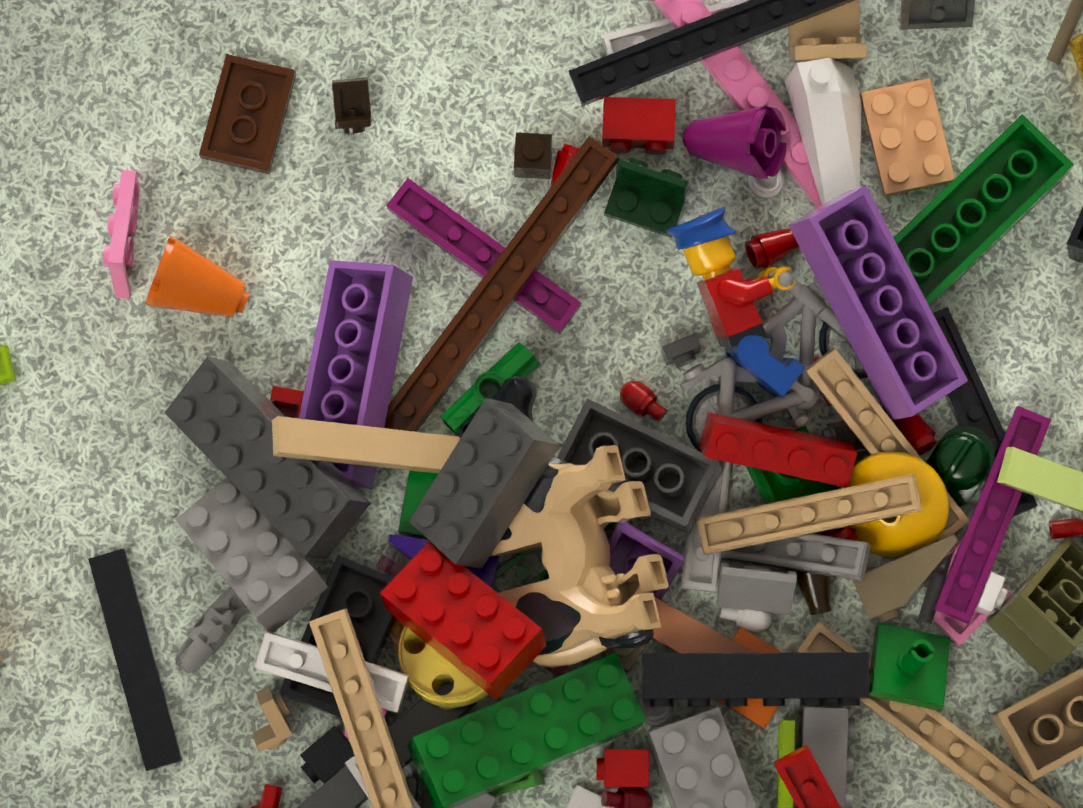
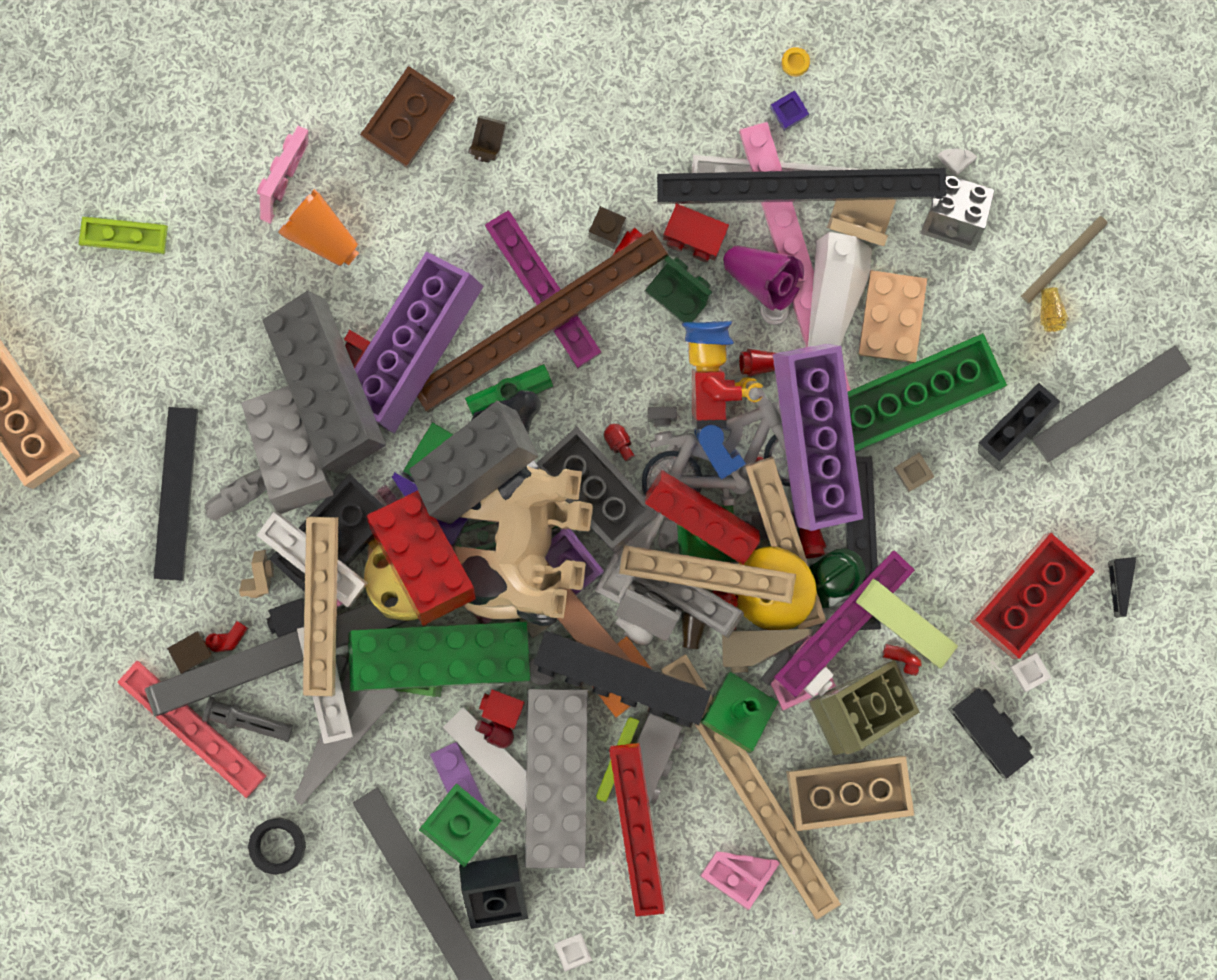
camera: 15 degrees right, 5 degrees up
tan tile [272,416,460,473] -> none
none -> light grey tile [658,517,678,551]
none -> dark tan plate [894,452,934,493]

